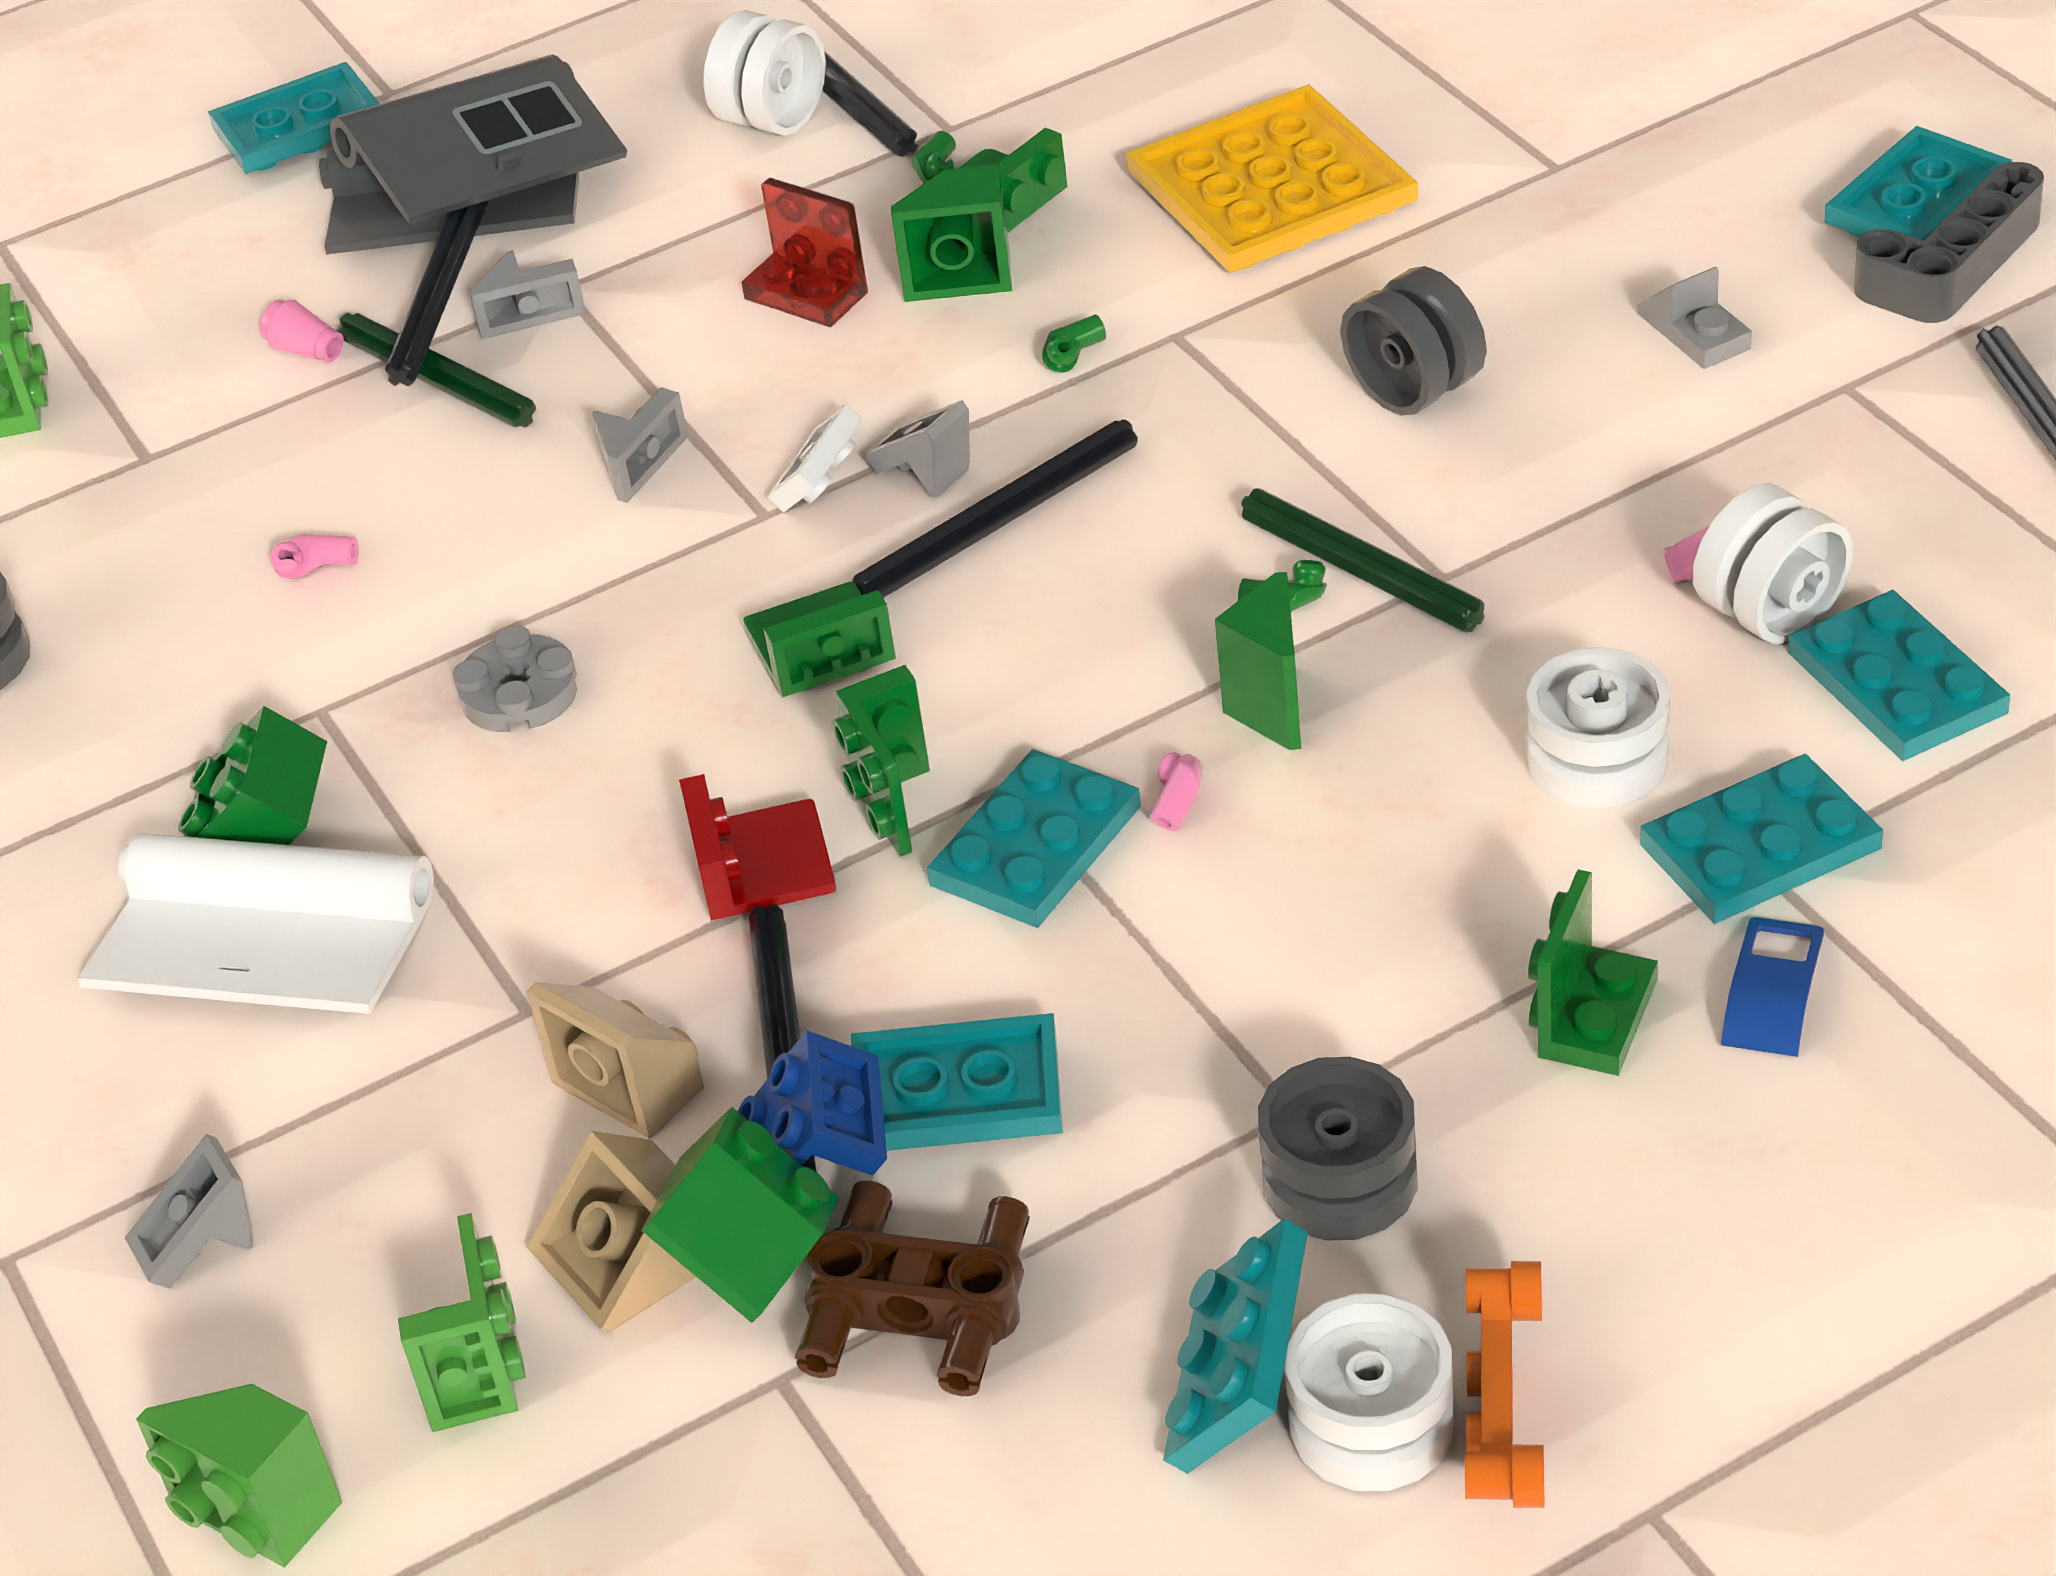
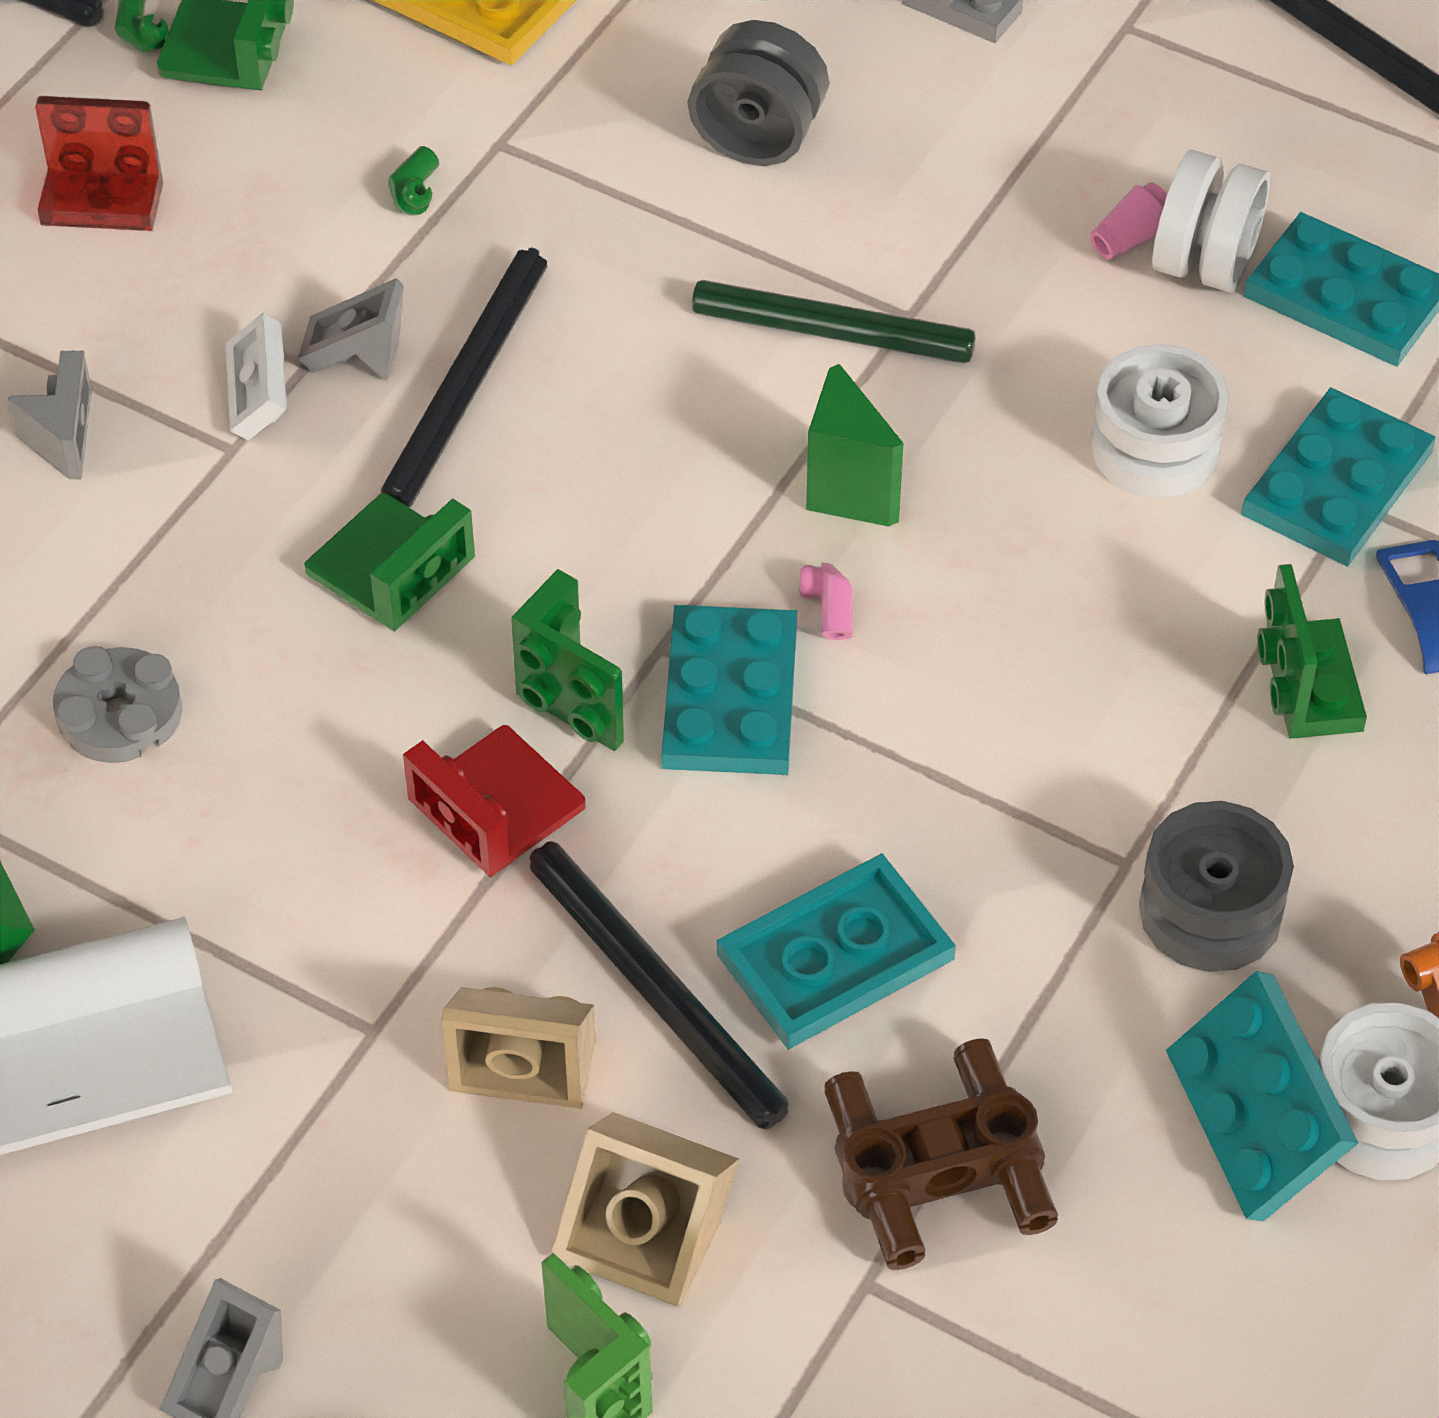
camera: 35 degrees left, 10 degrees up
green slope [641,1107,839,1323] -> none
blue bracket [738,1030,887,1176] -> none
green slope [891,164,1012,302] -> none
green arm [1238,560,1327,612] -> none

